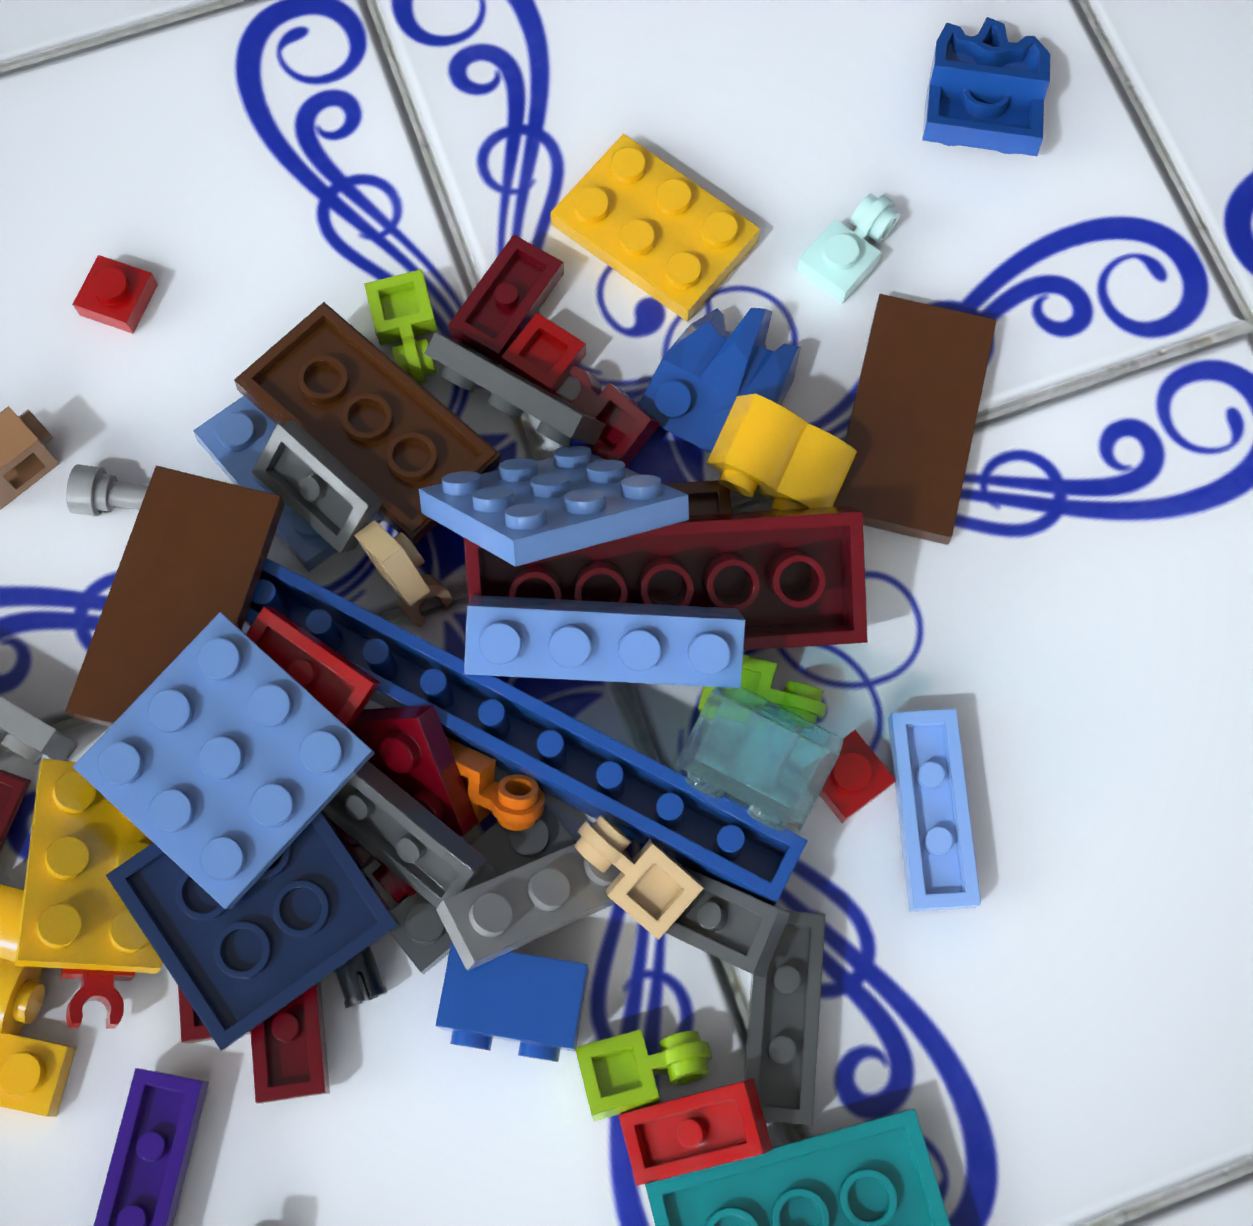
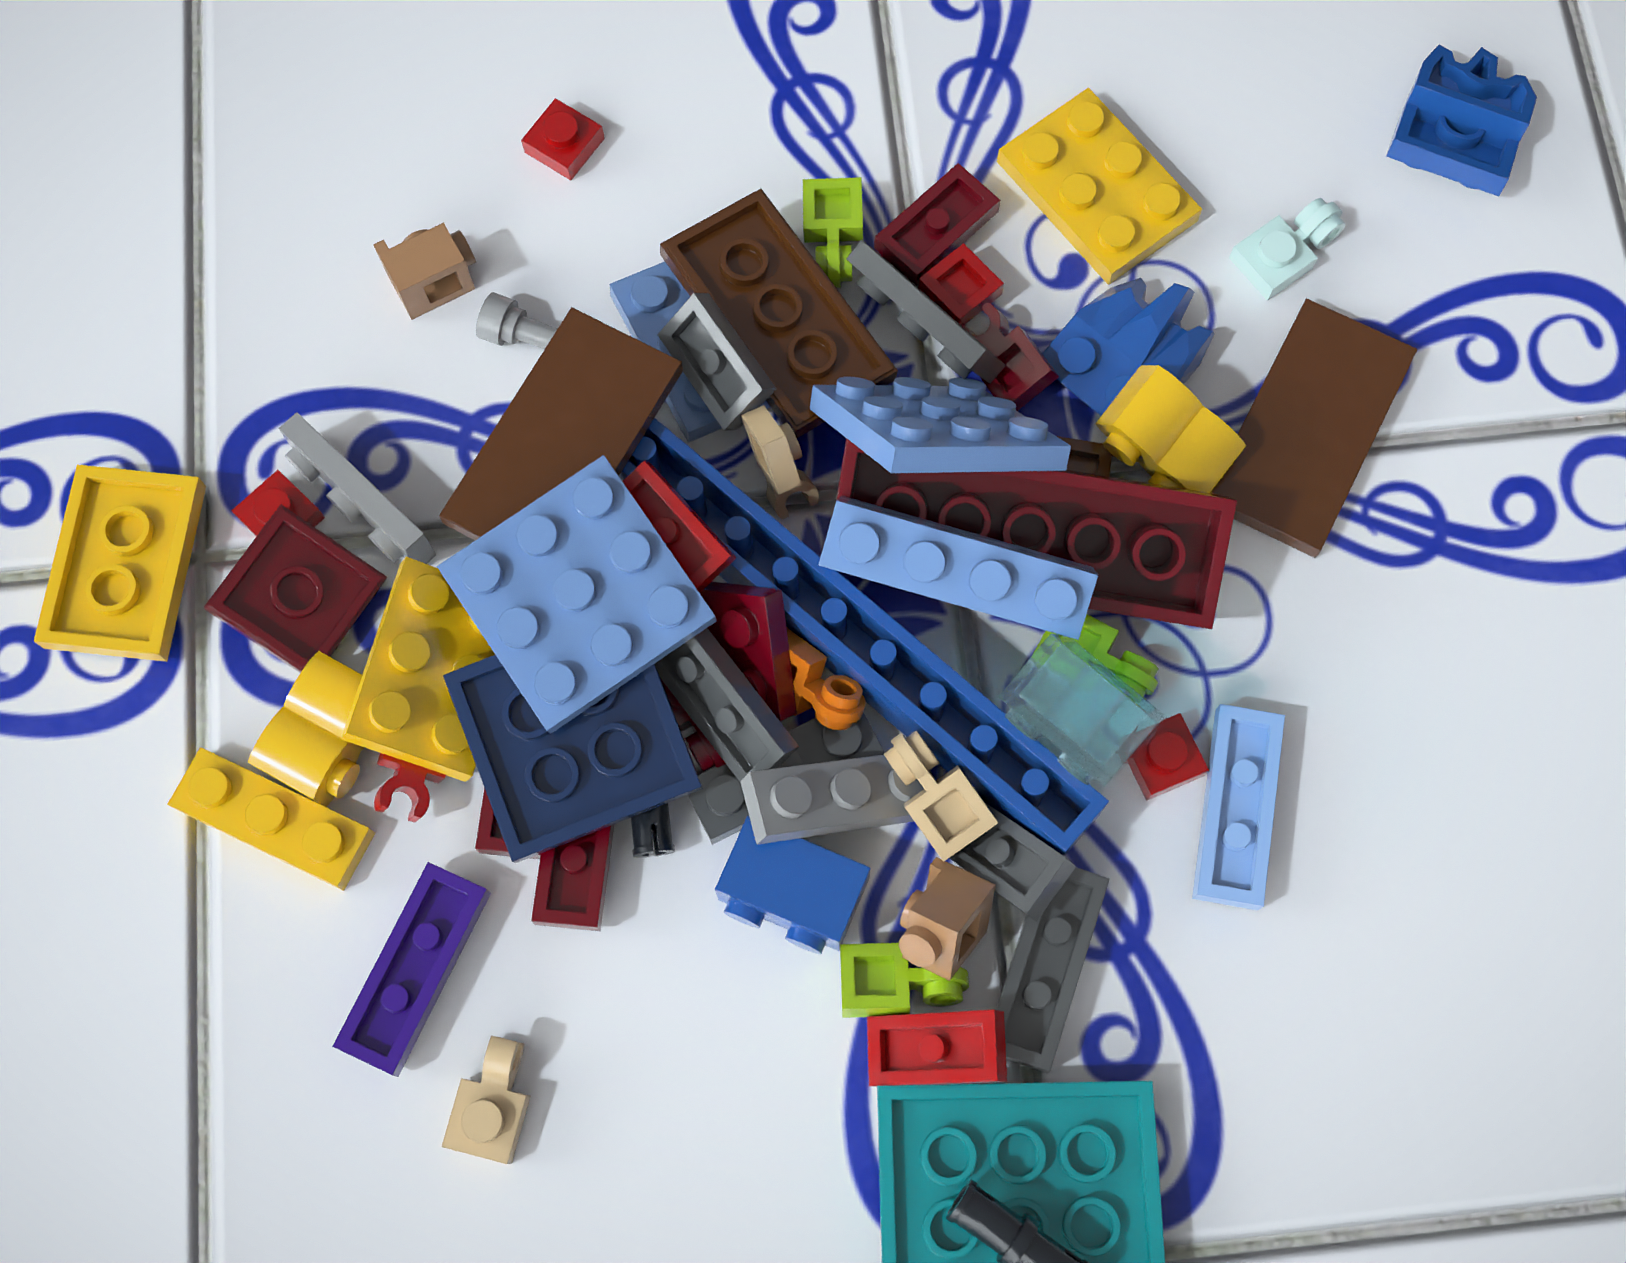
camera: 15 degrees right, 0 degrees up
none -> medium nougat brick [899,857,996,981]

